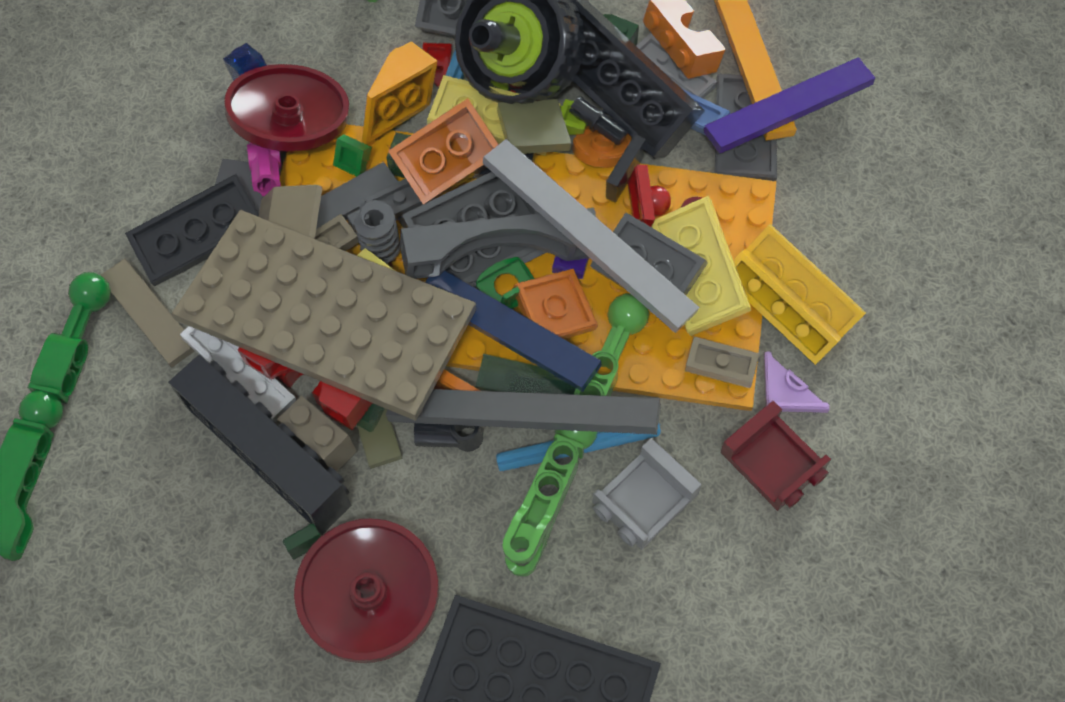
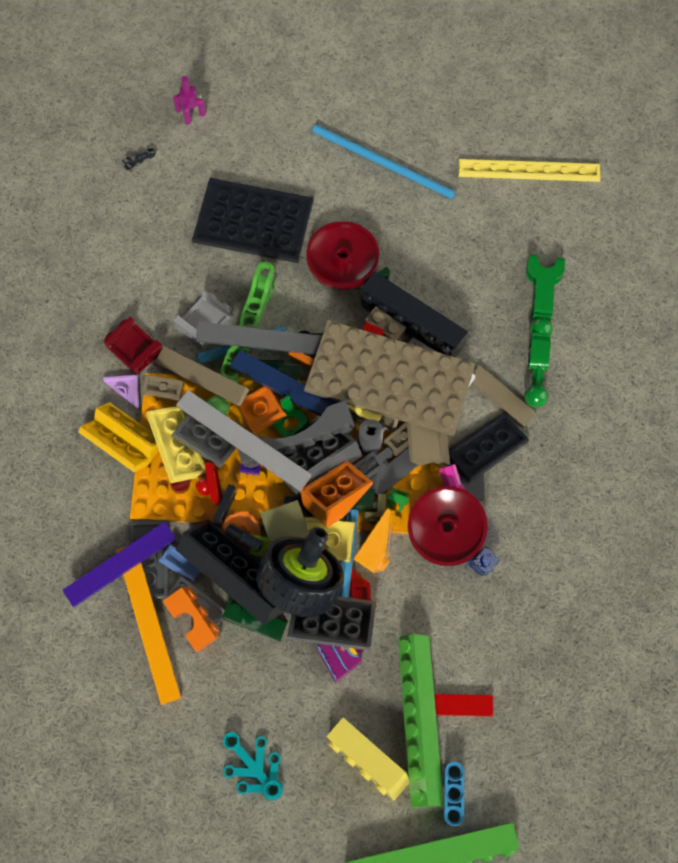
camera: 170 degrees right, 5 degrees up
none -> dark tan tile [155,346,249,406]
none -> olive bracket [364,494,386,525]

